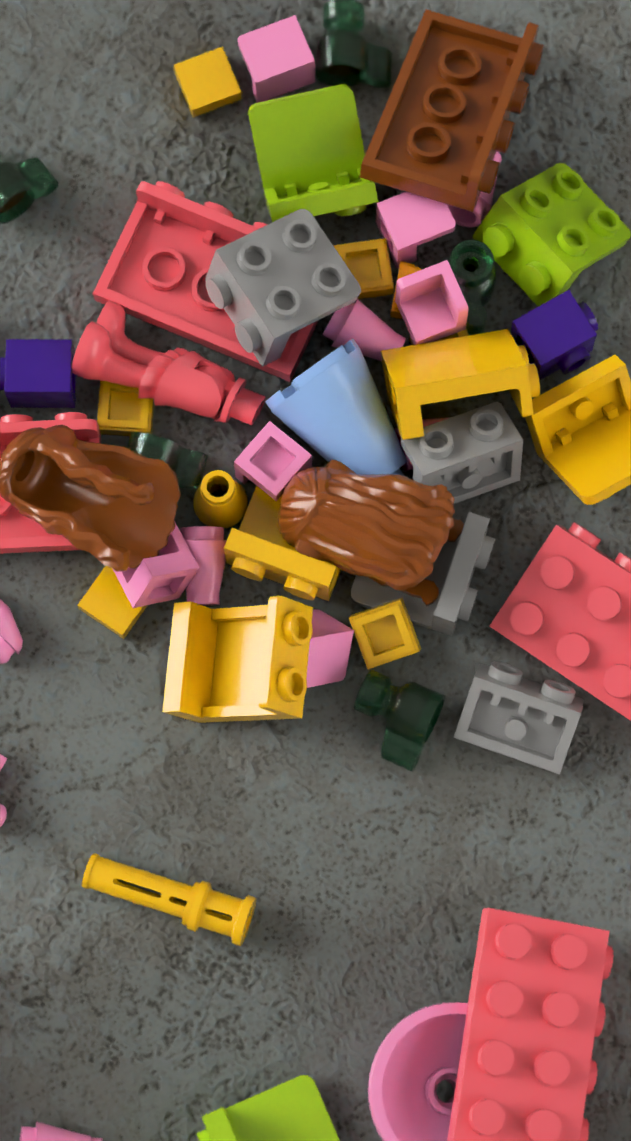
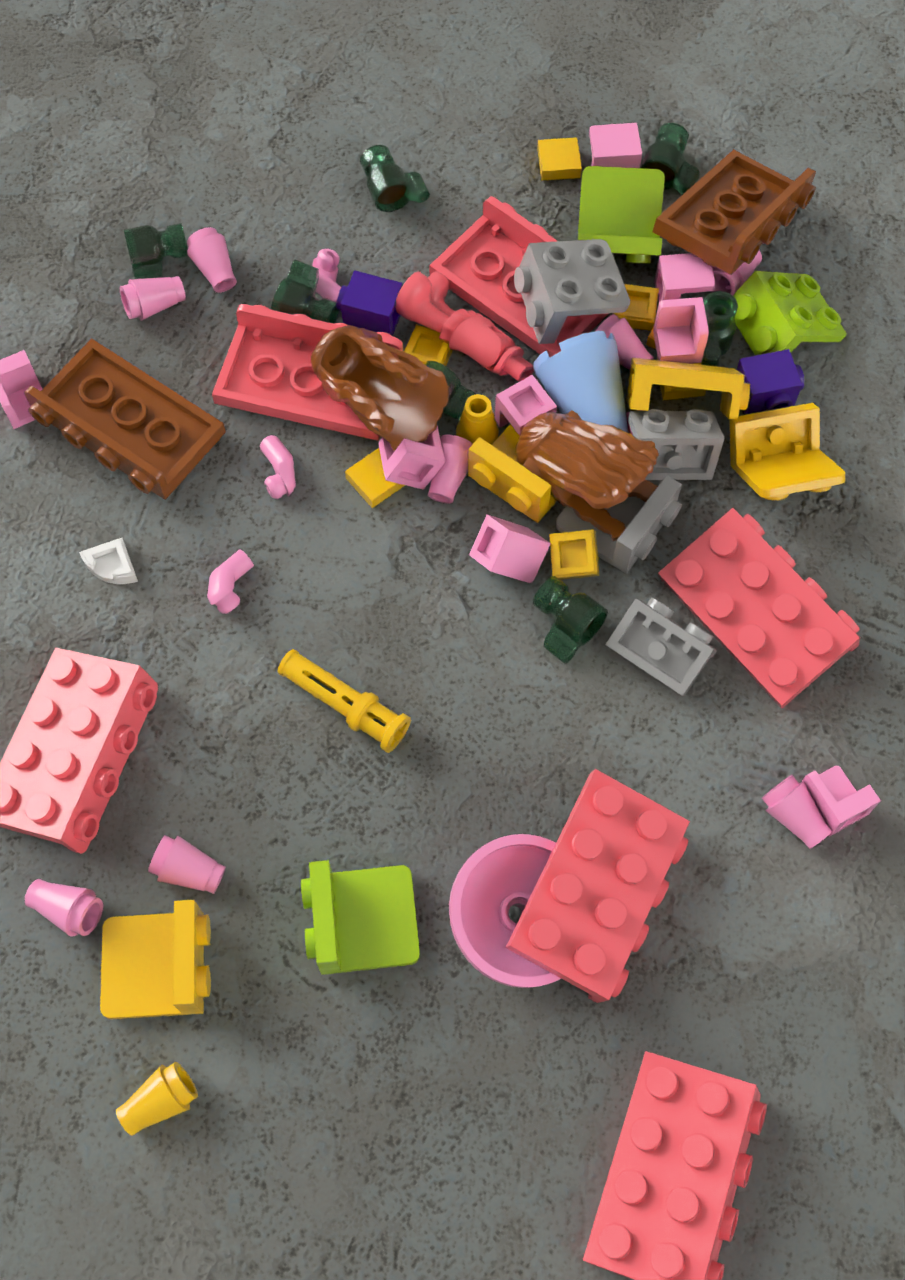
camera: 15 degrees right, 10 degrees down
yellow panel [162,596,313,723] -> none

